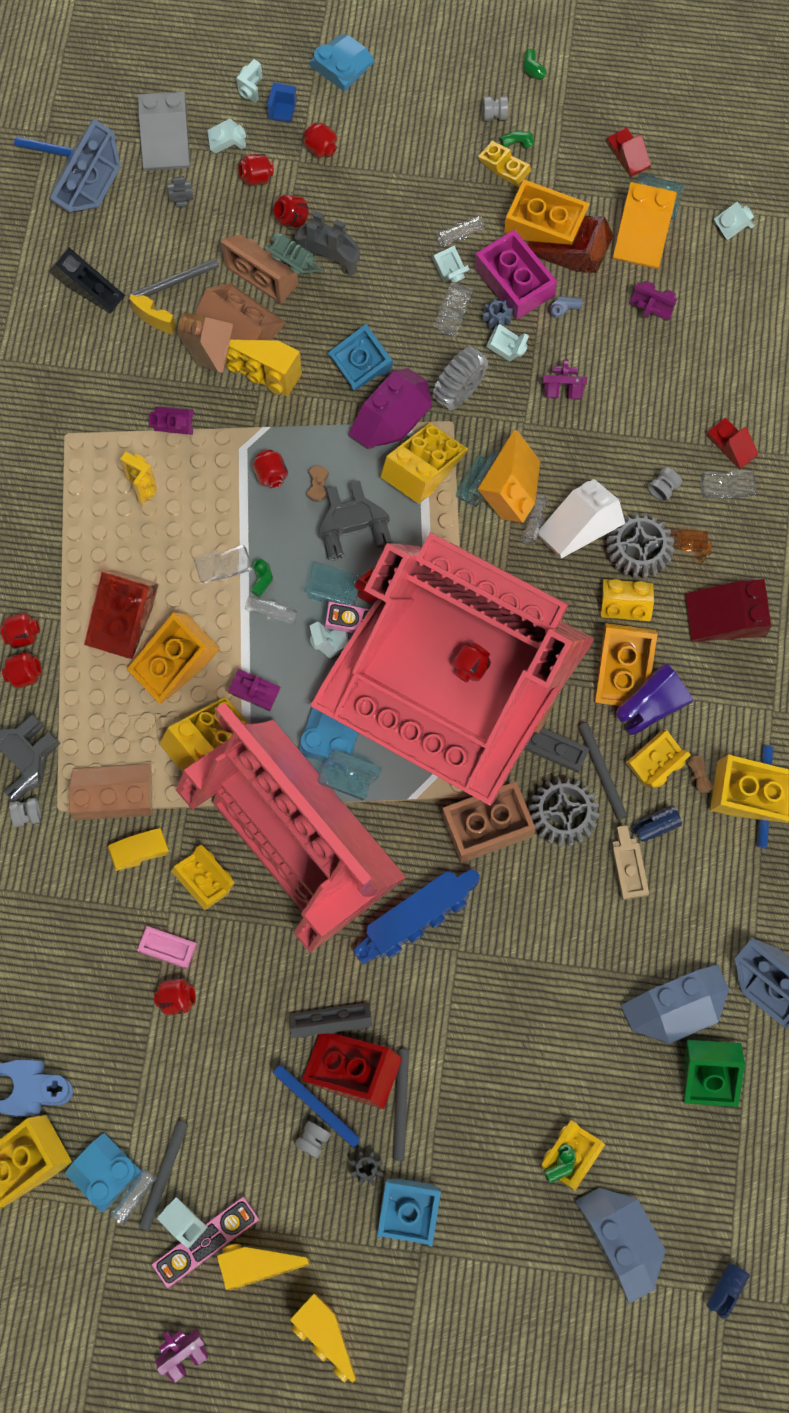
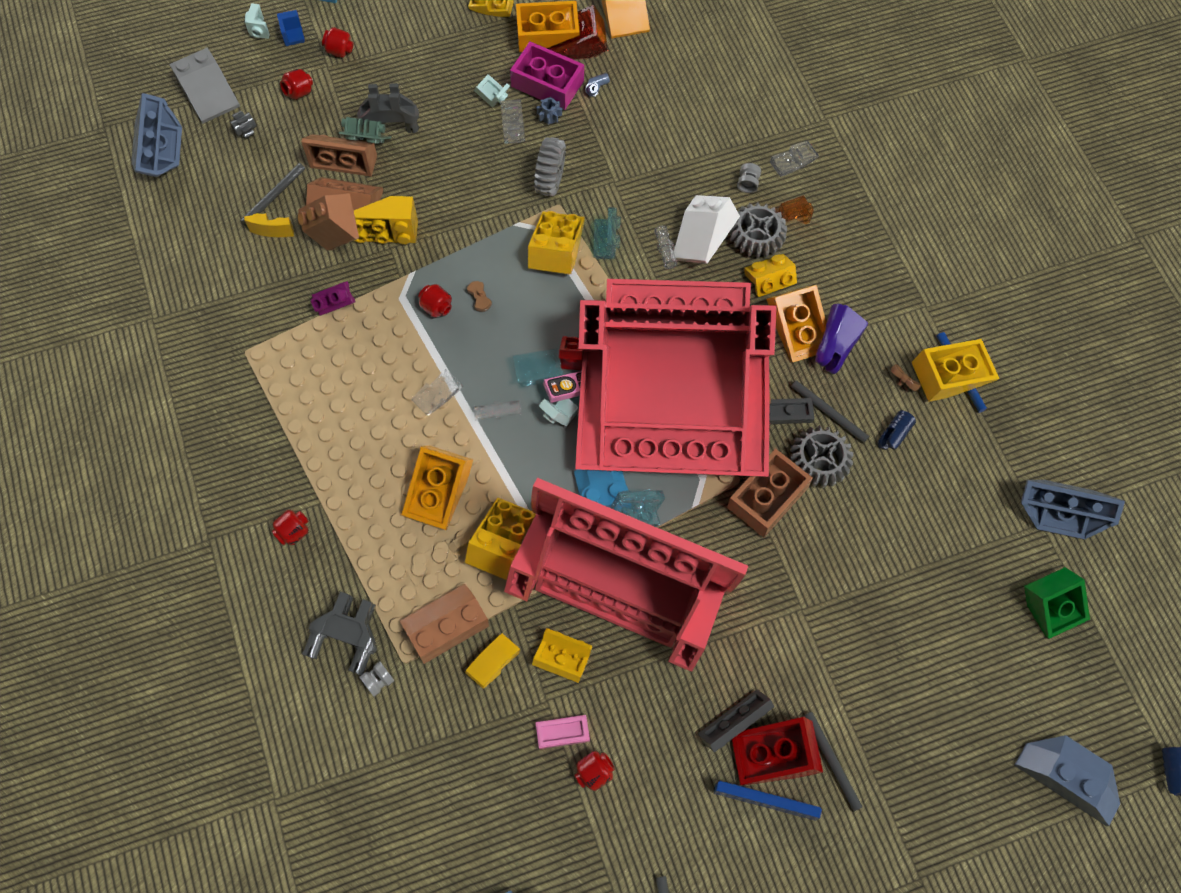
camera: 30 degrees left, 5 degrees down
red head [2,652,42,689] -> none
blue bar [14,137,73,157] -> none
black slope [48,247,125,314] -> none
clear red slope [84,570,159,659] -> none
yellow bracket [120,451,157,505] -> none
light aqua bracket [208,119,246,154] -> none
magenta hips [228,669,281,711] -> none
green arm [250,559,273,598] -> none
red head [273,195,309,227] -> none
light grey wheel [294,1121,331,1159] -> none
dark grey connector [319,481,393,561] -> none
dark azure slope [328,324,394,391] -> none
magenta wedge [348,368,432,449] -> none
dark grey gear [351,1152,383,1186] -> none
blue hinge [353,869,480,965] -> none
dark azure slope [377,1179,441,1247] -> none
clear pin [437,215,485,247] -> none
red head [453,643,491,683] -> none
light orange slope [477,430,541,523] -> none
light aqua bracket [486,324,529,362] -> none
yellow bracket [541,1120,605,1191] -> none
magenta hips [542,359,587,400] -> none
green arm [544,1144,576,1184] -> none
tan hinge [612,825,649,900] -> none
sand blue wedge [621,964,729,1044] -> none
yellow bracket [626,730,691,788] -> none
magenta hips [630,280,677,321] -> none
dark red slope [685,579,772,642] -> none
red slope [706,417,758,470] -> none

